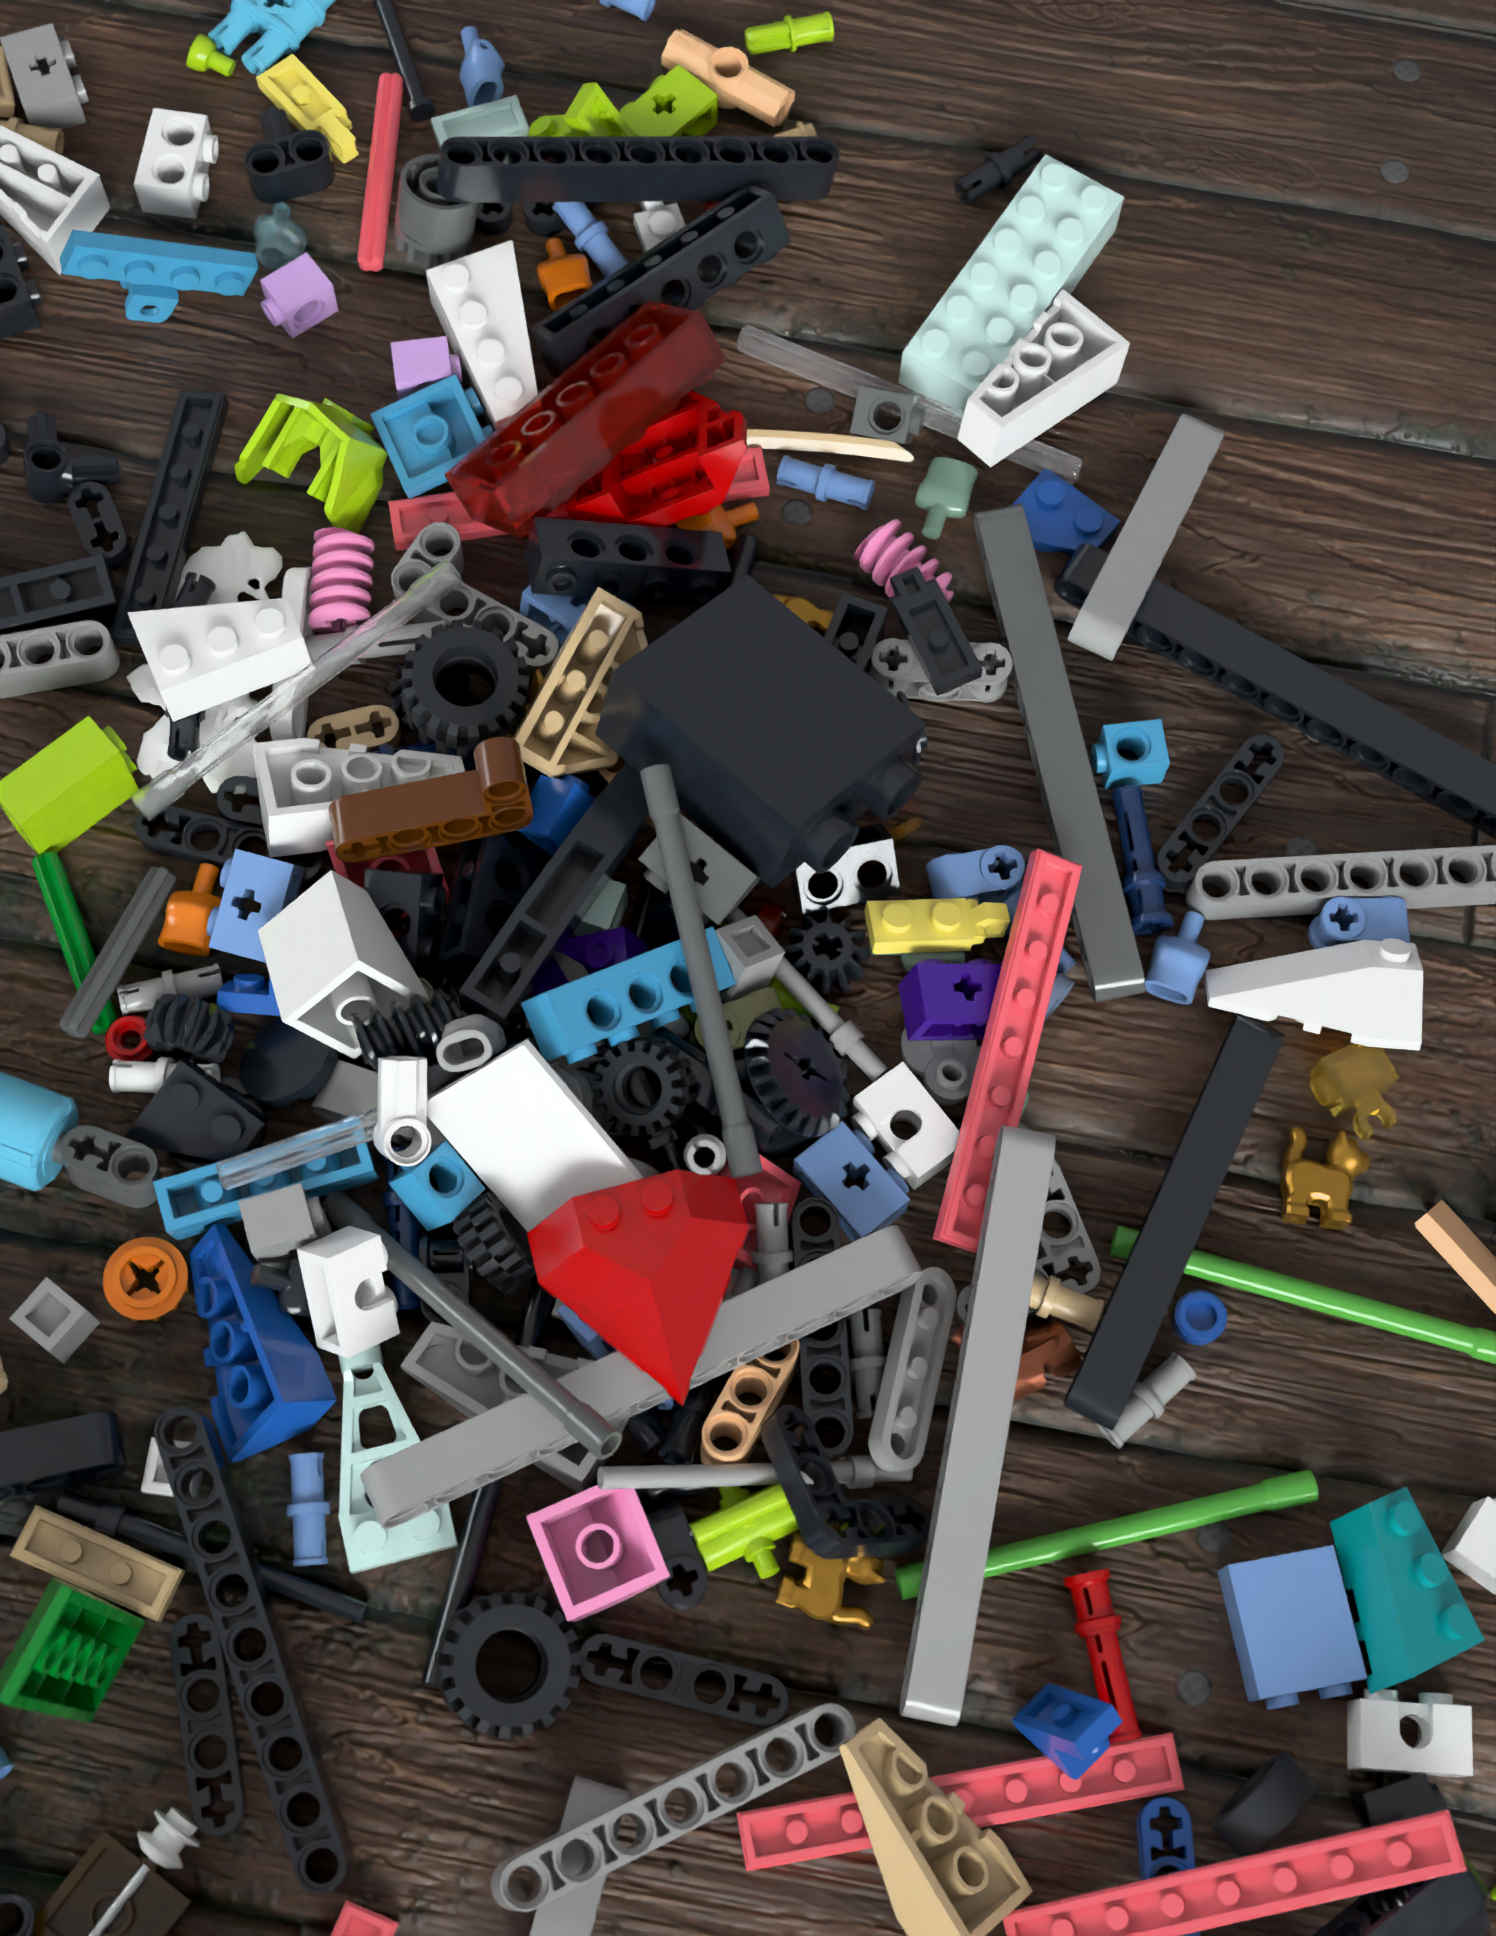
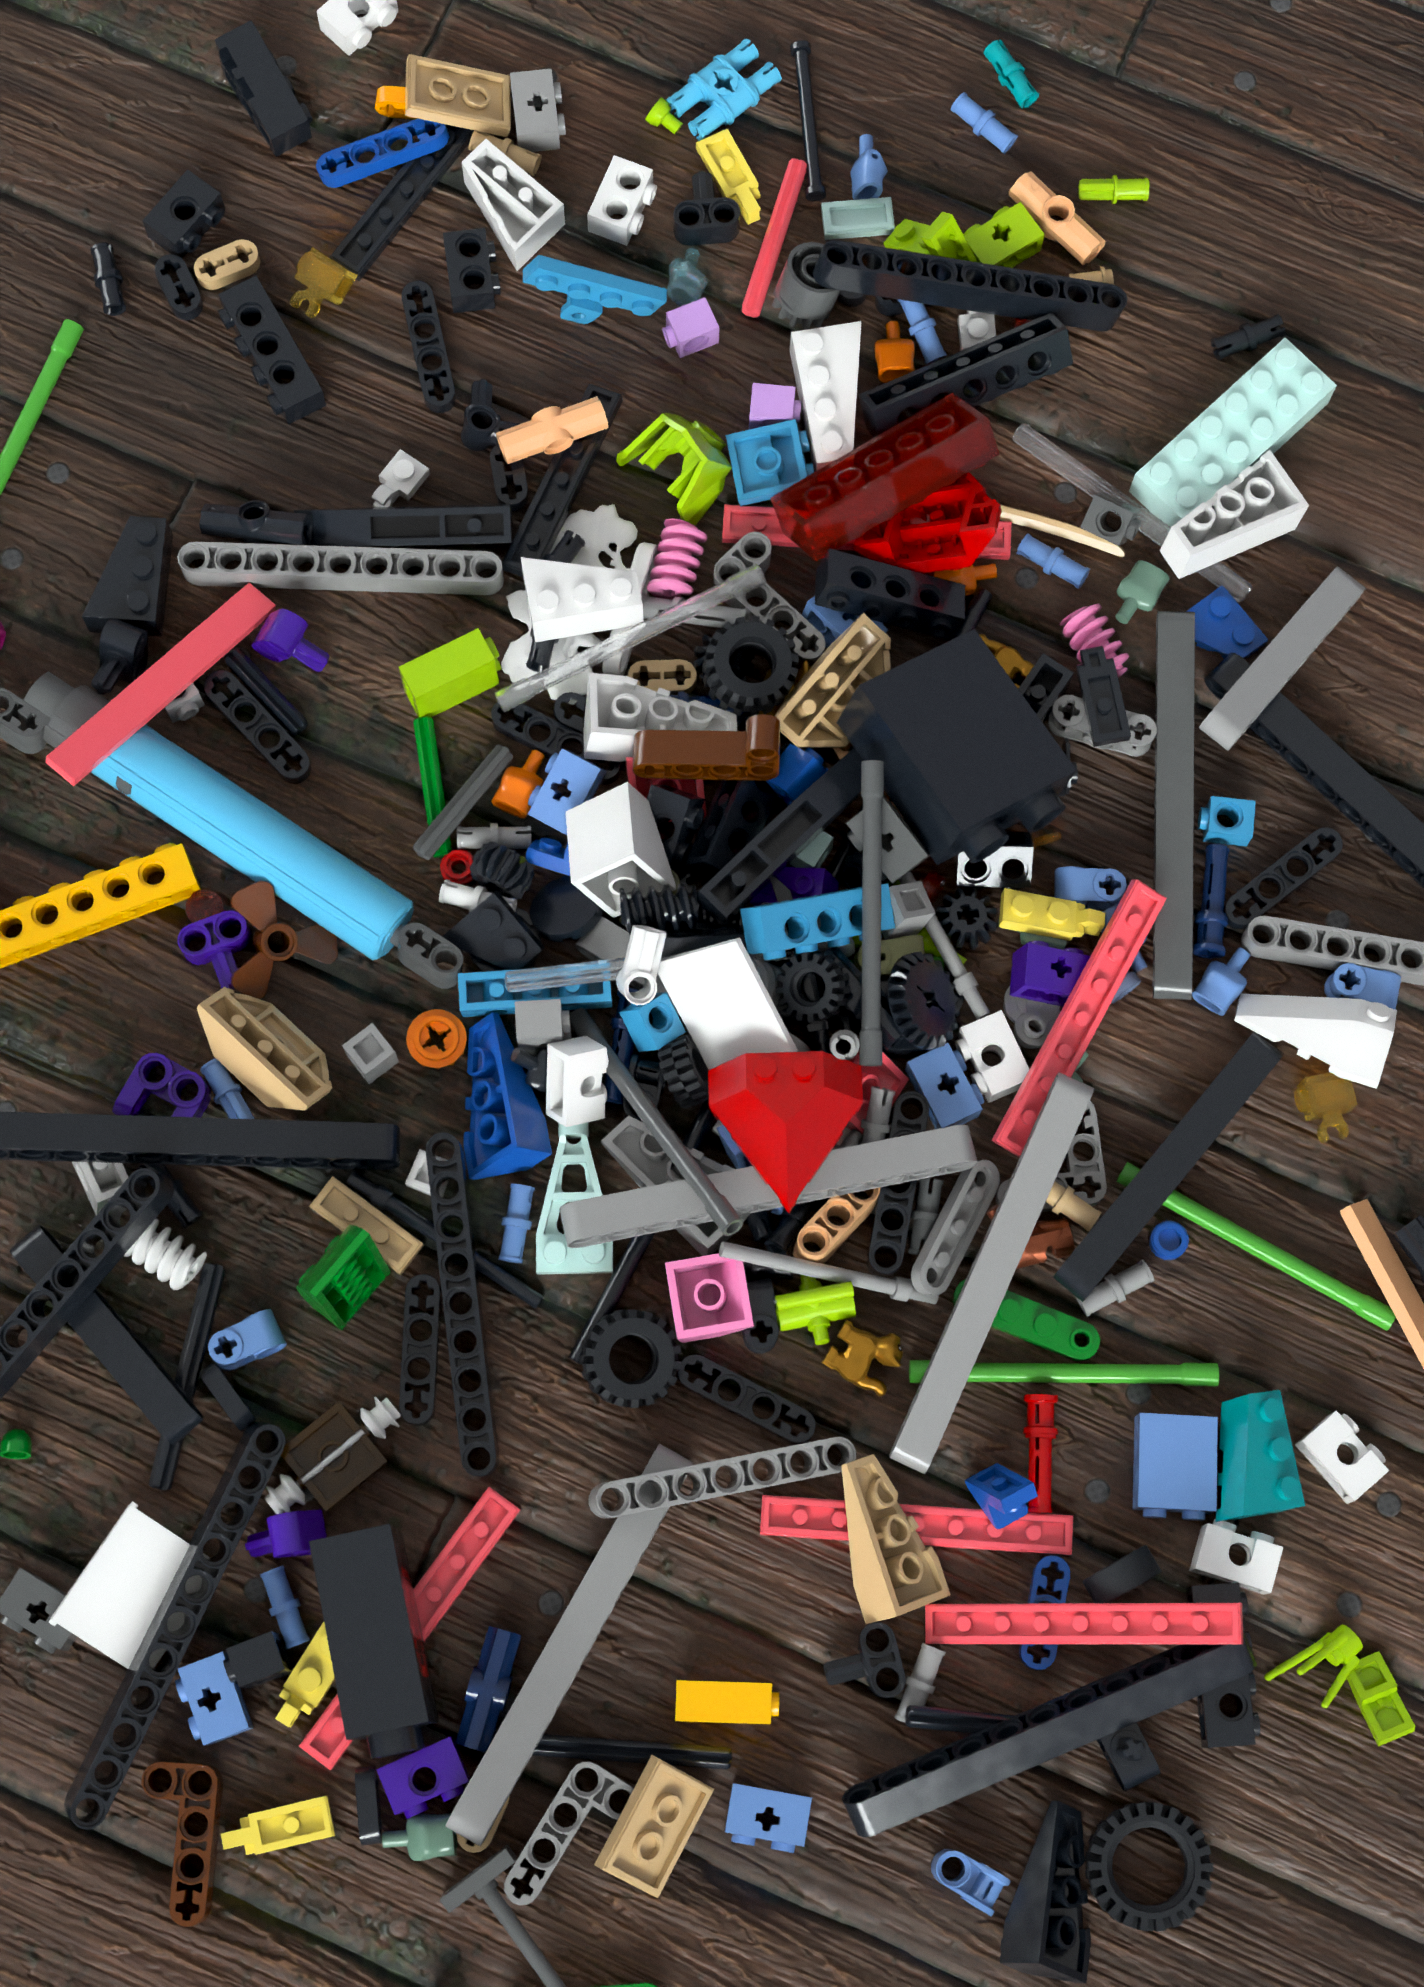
camera: 15 degrees right, 5 degrees up
light grey piece [436,1014,506,1072] -> none
black beam [760,1404,931,1560] -> none
pearl gold animal [1280,1126,1370,1230] -> none
none -> light nougat piece [496,396,609,465]
none -> green plate [953,1279,1100,1362]

